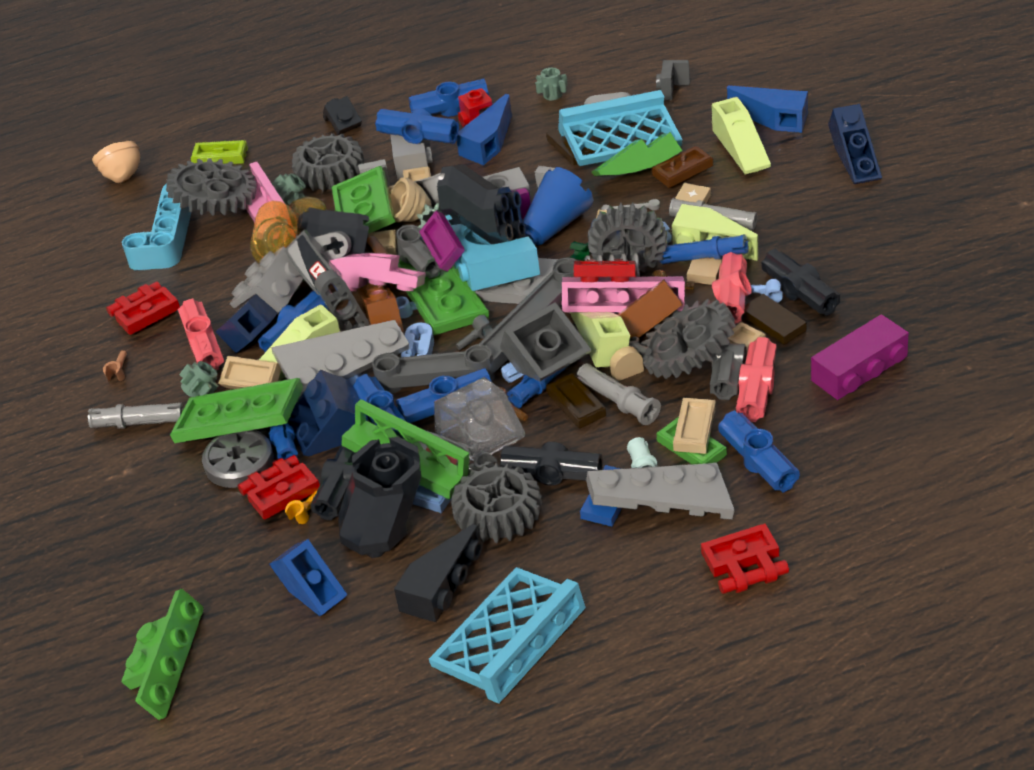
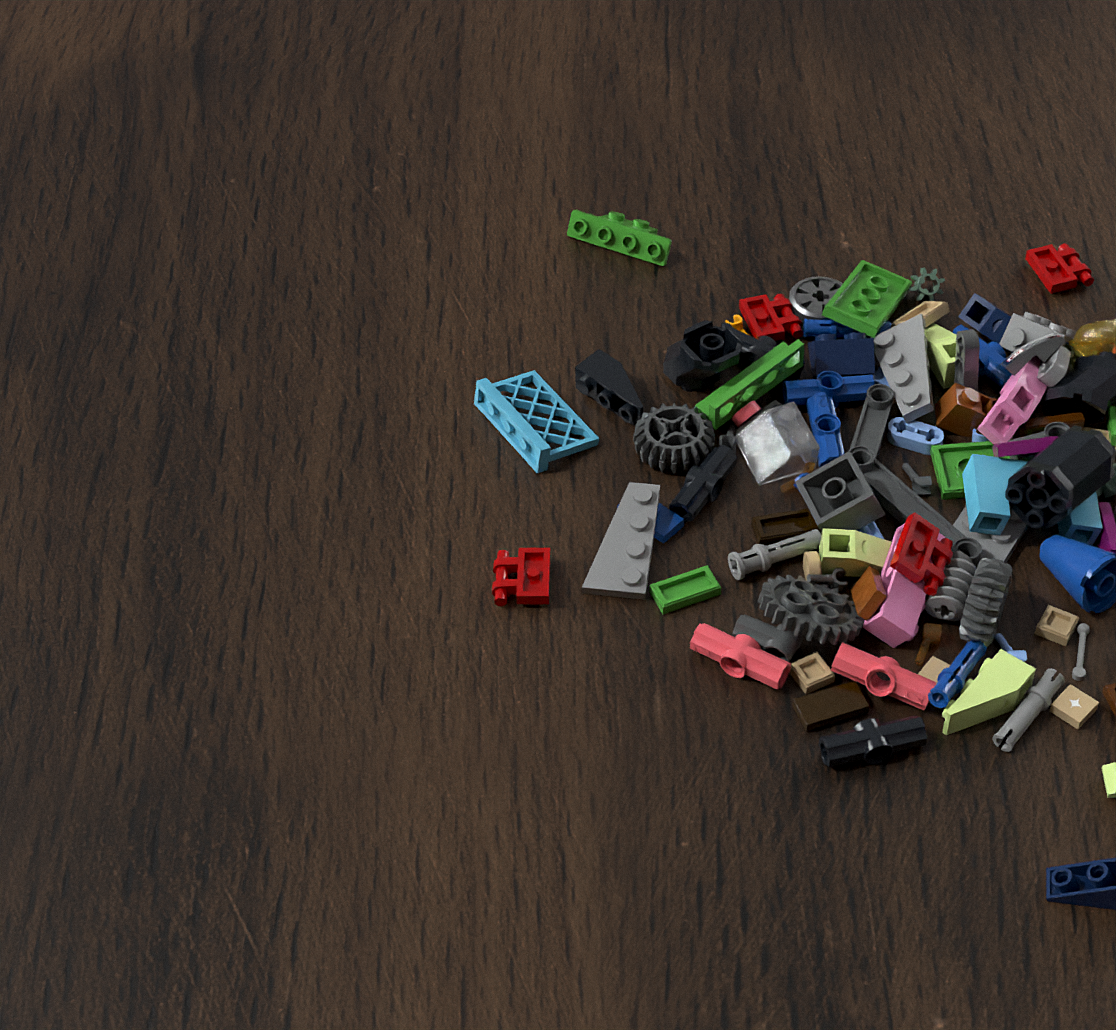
camera: 105 degrees right, 5 degrees up
light grey pin [88,402,184,429] -> none
nougat hand [103,350,127,381] -> none
coral piece [178,298,224,370] -> none
blue slope [269,539,347,616] -> none
dark green hand [570,241,590,261] -> none
light aqua pin [627,437,658,468] -> none
tan tile [673,398,716,454] -> none
blue piece [718,410,800,493] -> none
light blue hand [751,279,783,303] -> none
magenta brick [811,314,909,400] -> none

